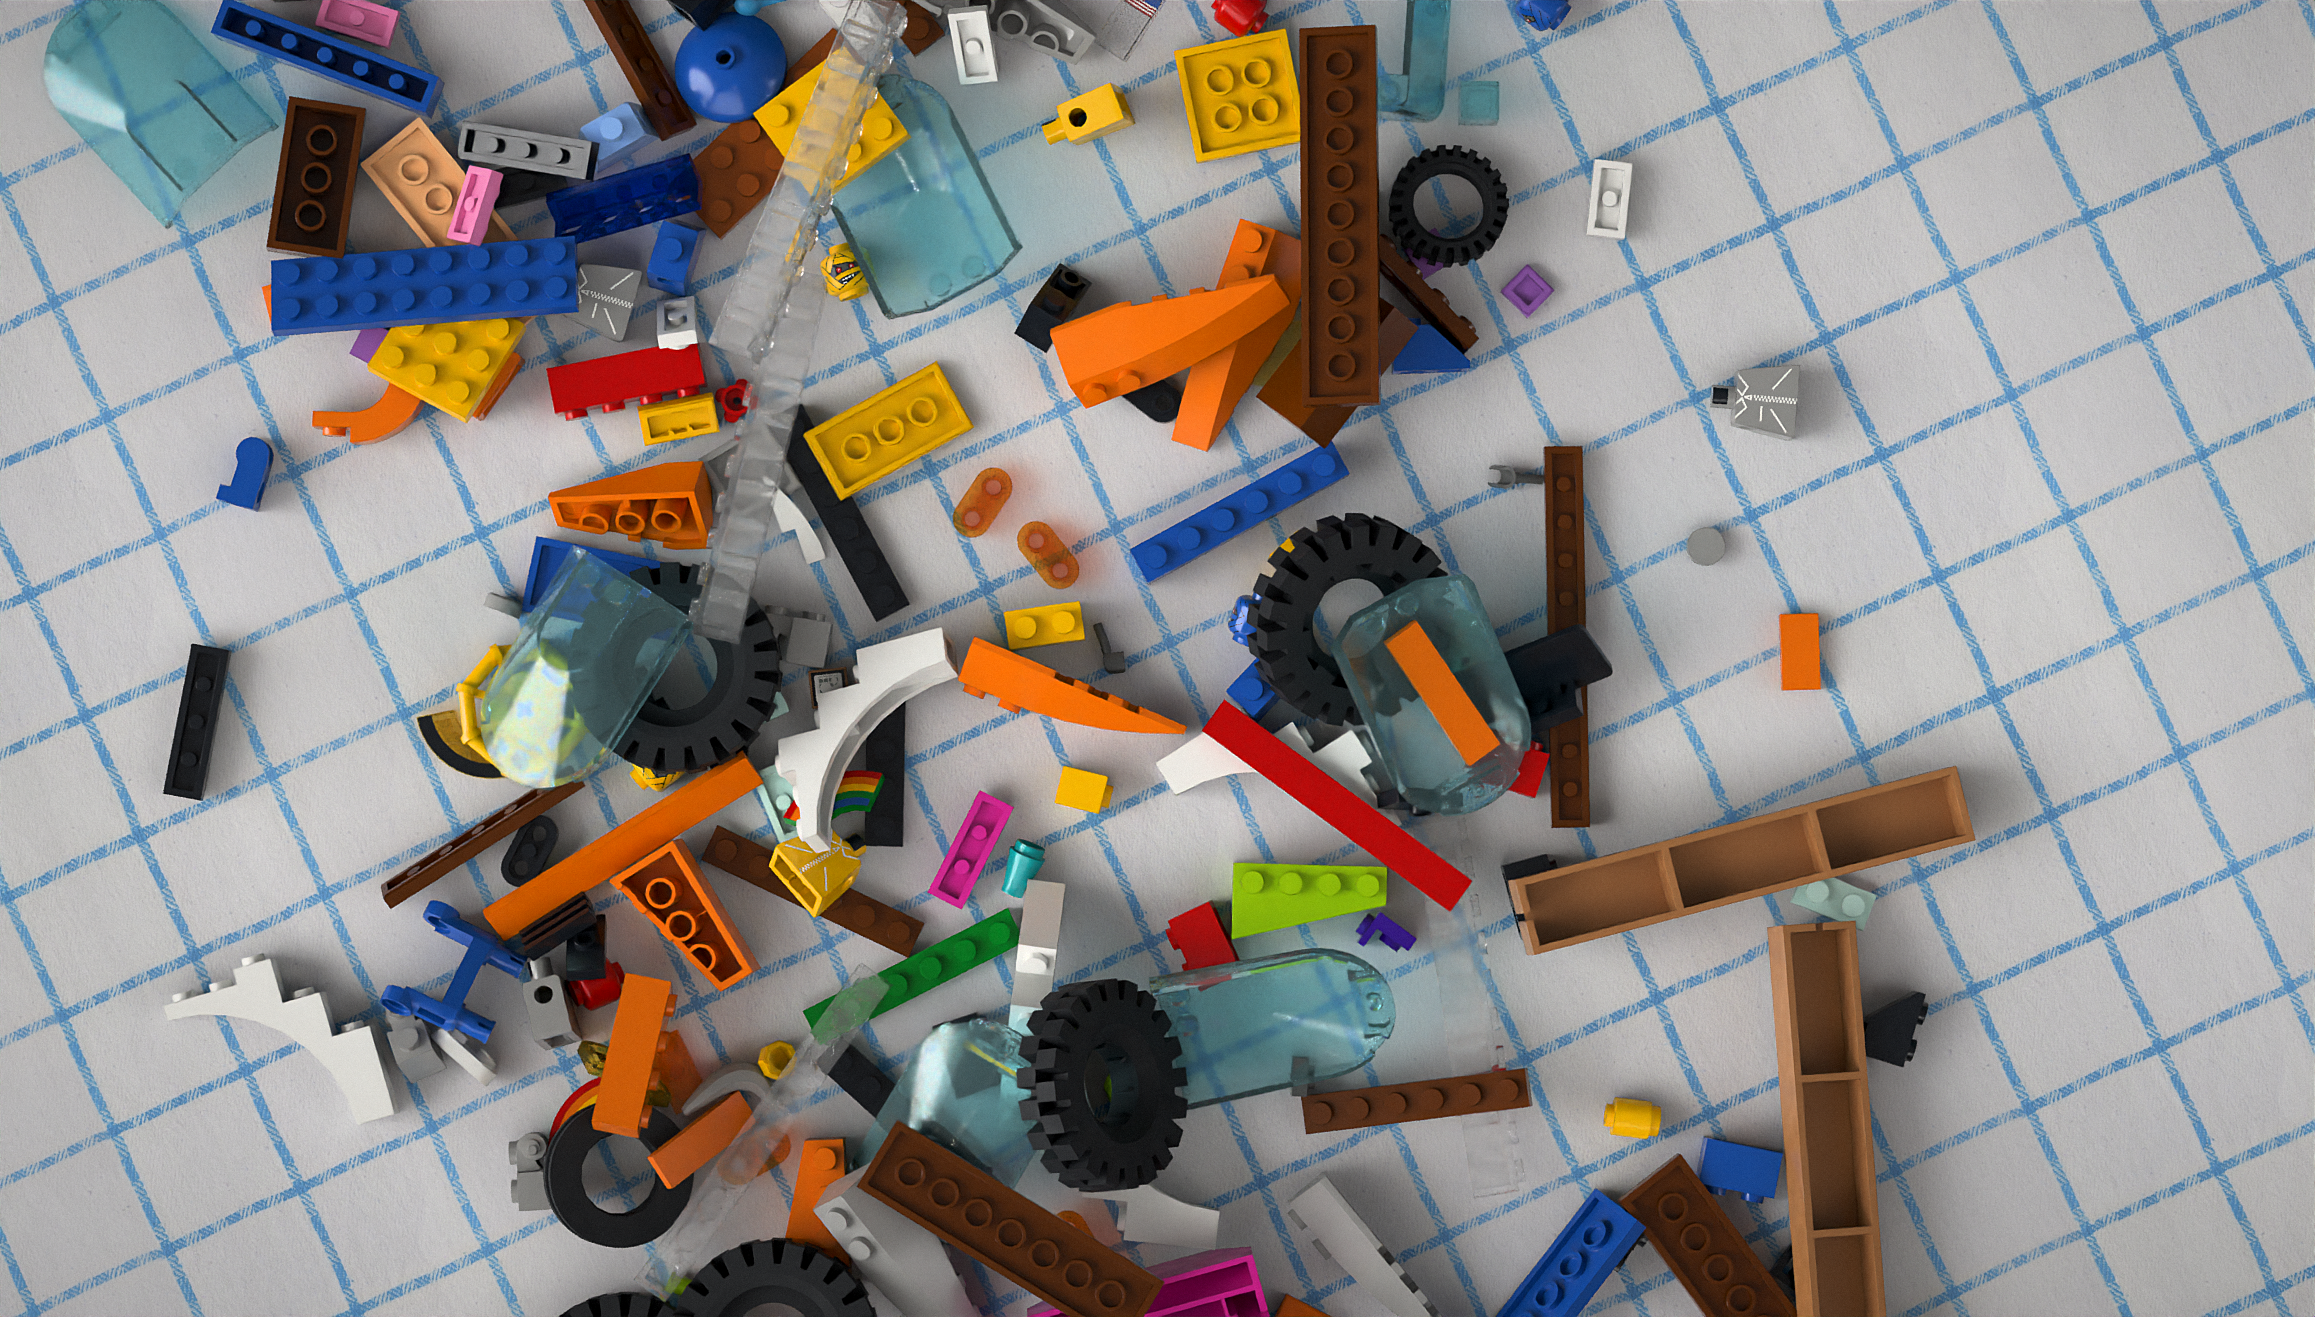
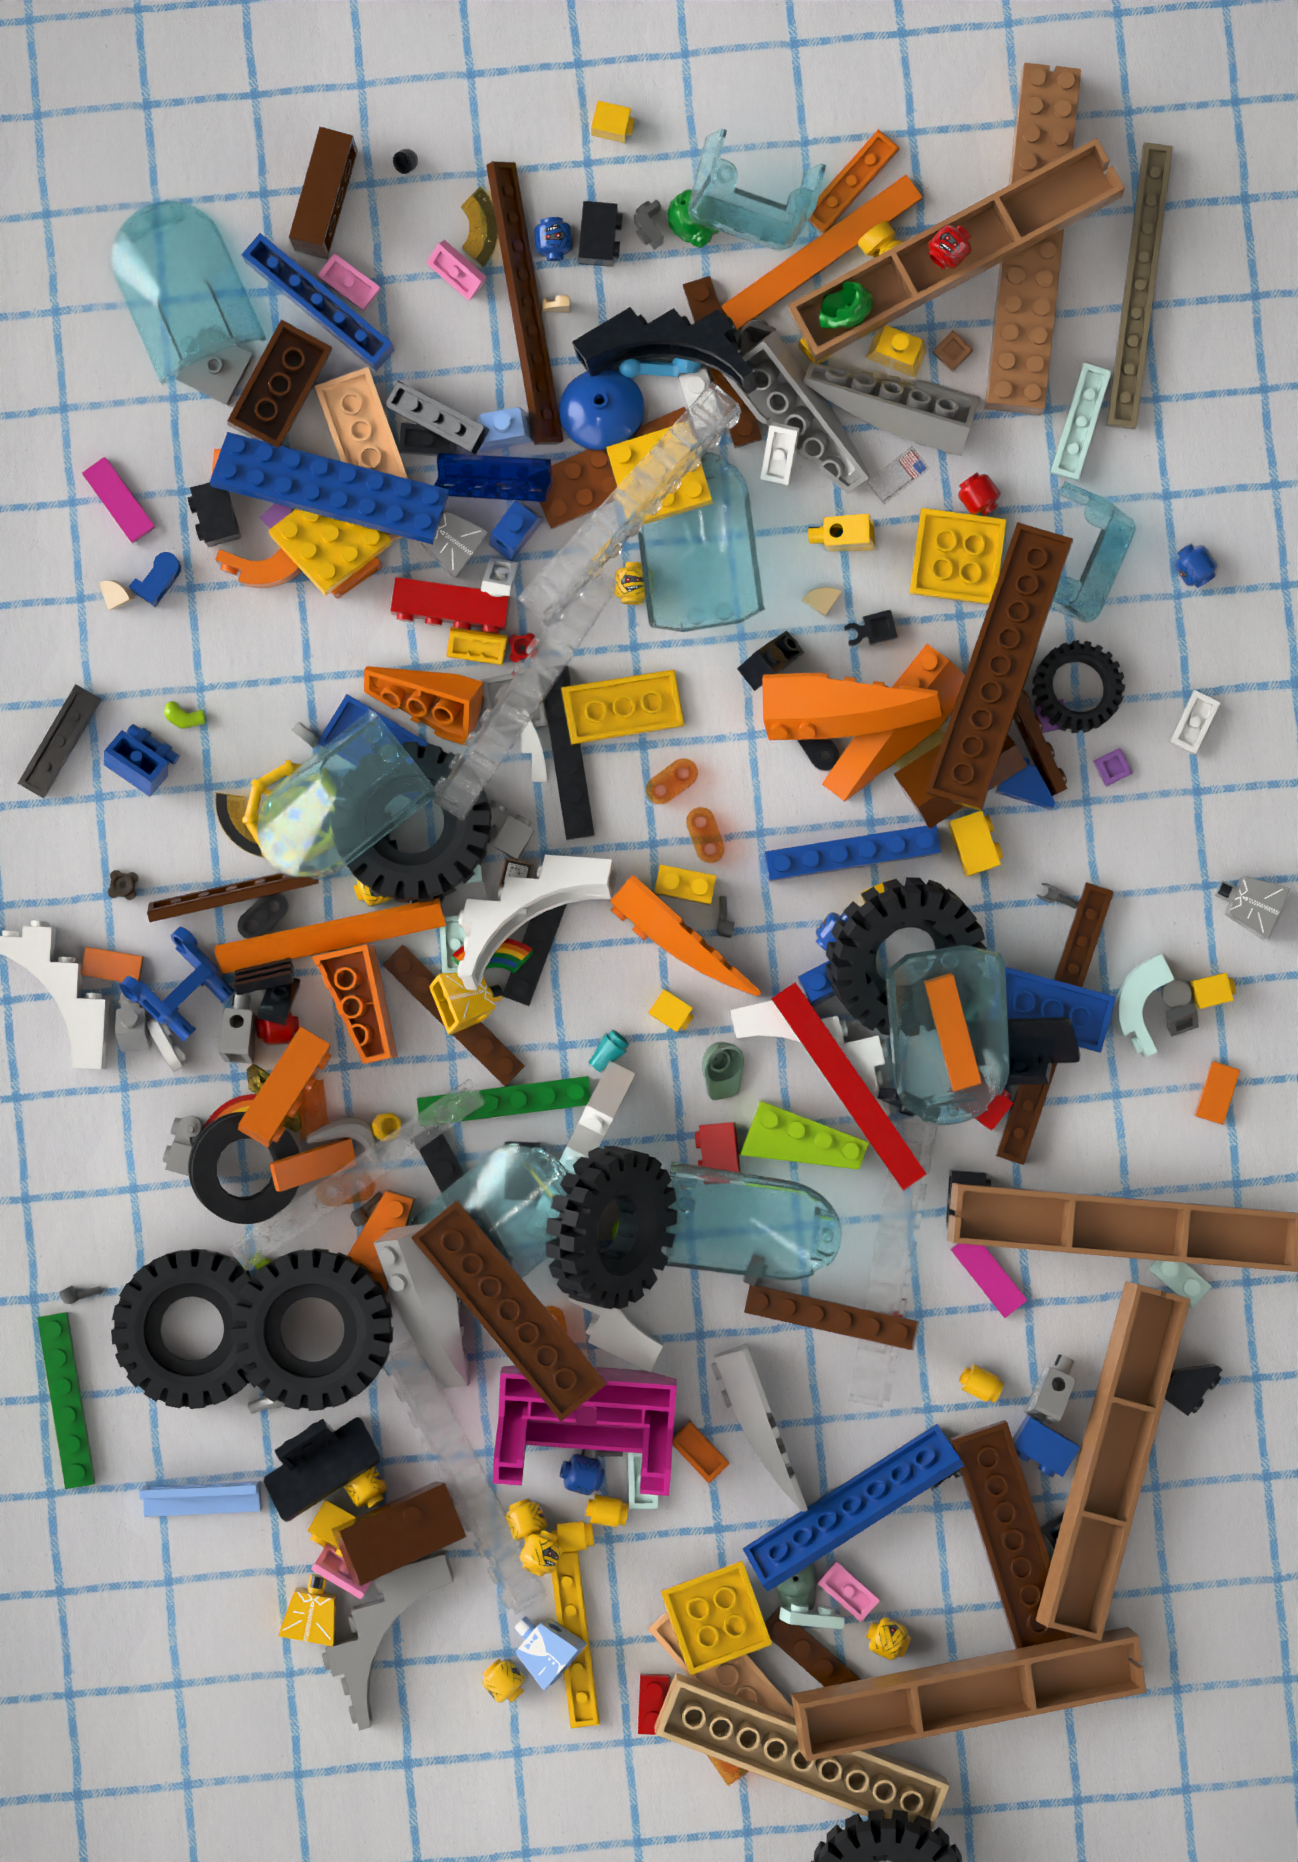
camera: 25 degrees right, 0 degrees up
bright pink plate [446,165,504,246] -> none
dark pink plate [928,790,1014,910] -> none
dark purple bracket [1355,911,1417,952] -> none
clear light blue brick [1458,81,1499,126] -> none
none -> orange tile [81,947,144,982]
none -> dark pink tile [82,457,156,544]
none -> tile [99,580,136,610]
none -> blue brick [104,724,180,797]
none -> dark brown plate [108,870,139,900]
none -> lime arm [164,701,206,729]
none -> light grey plate [176,328,254,406]
none -> black brick [187,482,242,547]
none -> dark grey hand [351,1191,383,1227]
none -> sand green cap [702,1042,744,1100]
none -> tan tile [802,587,841,616]
none -> black plate [844,609,898,646]
none -> yellow brick [947,811,1003,877]
none -> dark pink tile [950,1244,1027,1318]
none -> blue plate [989,966,1116,1053]
none -> light grey torso [1024,1354,1076,1424]
none -> light aqua arch [1115,954,1175,1057]
none -> dark grey plate [1166,1003,1199,1037]
none -> yellow brick [1189,973,1236,1009]

